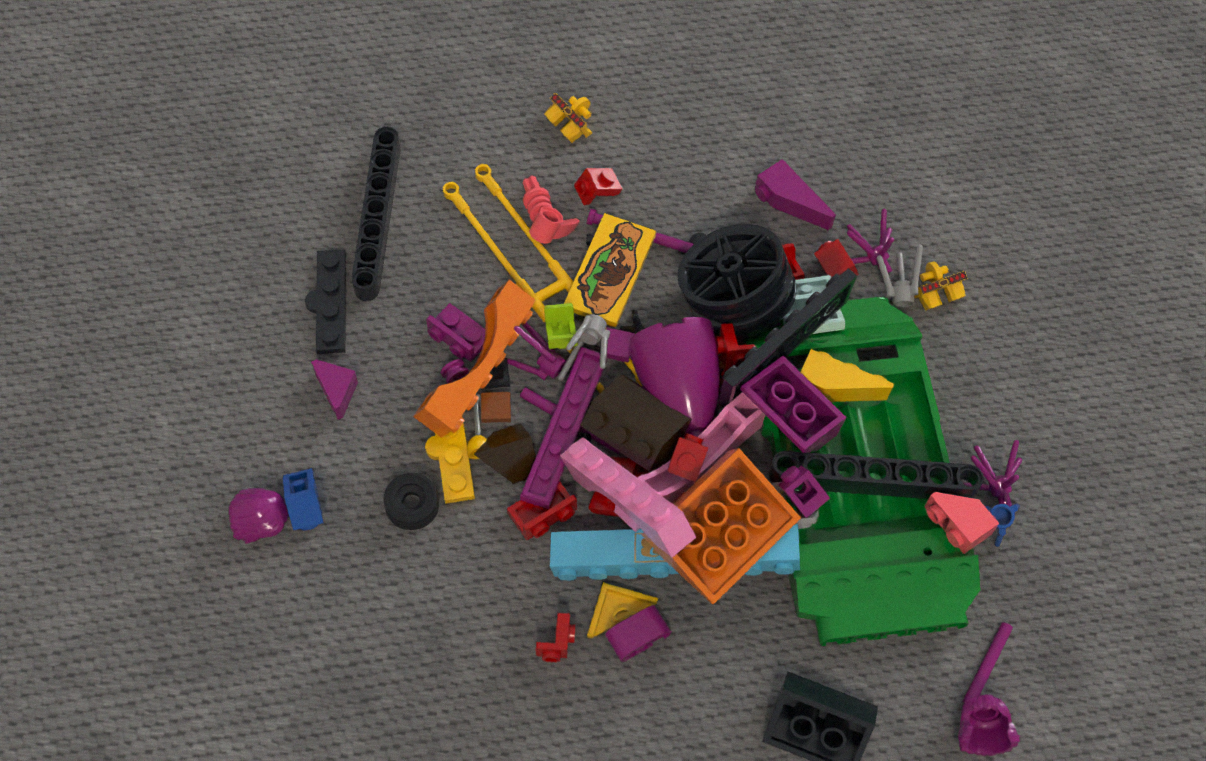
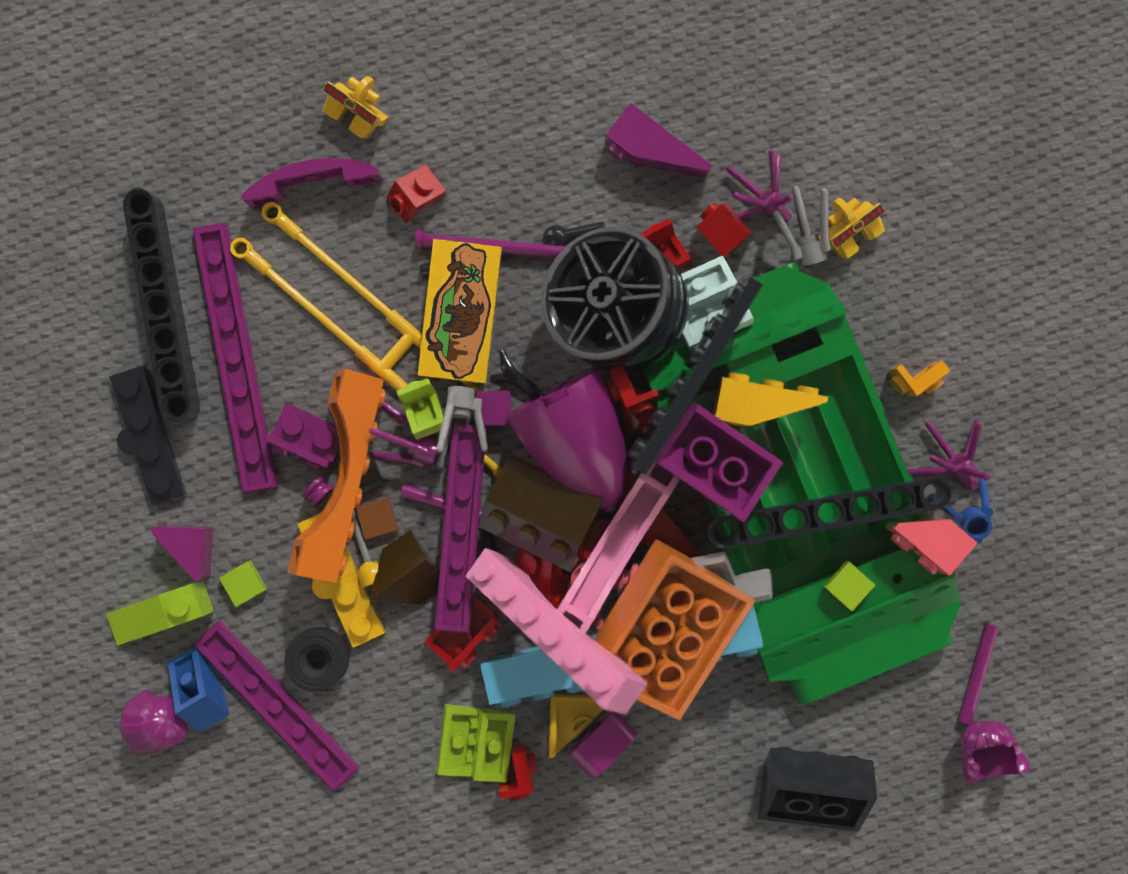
camera: 10 degrees left, 25 degrees up
coral piece [523,176,580,244] -> none
red bracket [667,433,709,482] -> none
magenta brick [778,465,830,518] -> none
none -> lime slope [106,580,214,646]
none -> magenta tile [192,222,278,494]
none -> magenta tile [193,620,360,792]
none -> lime tile [219,560,267,607]
none -> magenta slope [242,158,383,208]
none -> lime slope [435,704,516,782]
none -> lime tile [823,561,876,611]
none -> light orange bracket [888,360,950,397]

